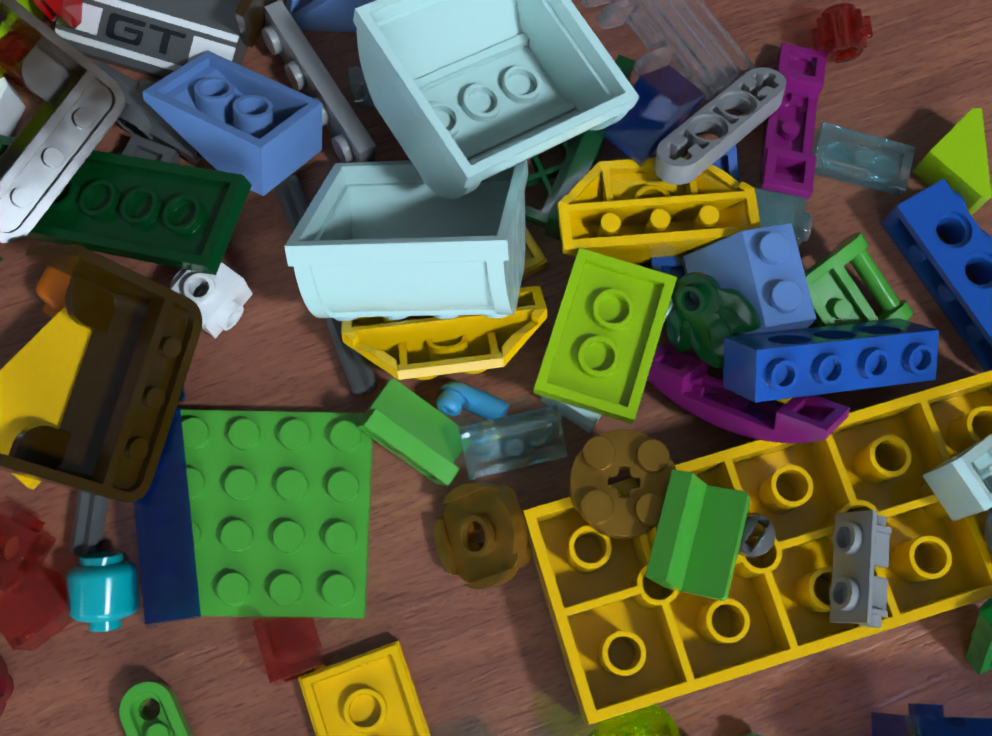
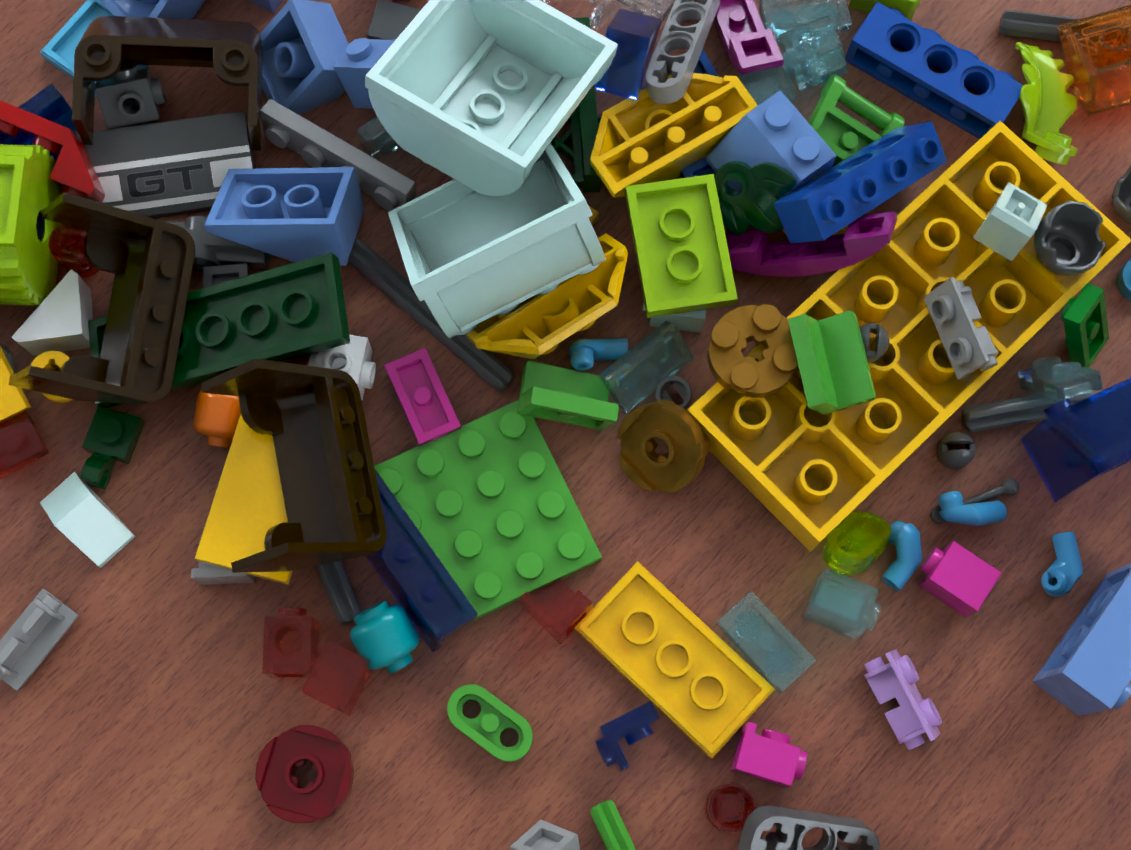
camera: 25 degrees left, 0 degrees up
none -> dark pink plate [384,348,461,446]
none -> dark grey hinge [655,376,693,409]
none -> clear light blue brick [780,15,848,91]
none -> dark grey hinge [936,431,976,470]
none -> dark grey axle [962,386,1095,433]
none -> clear light blue plate [1018,356,1103,401]

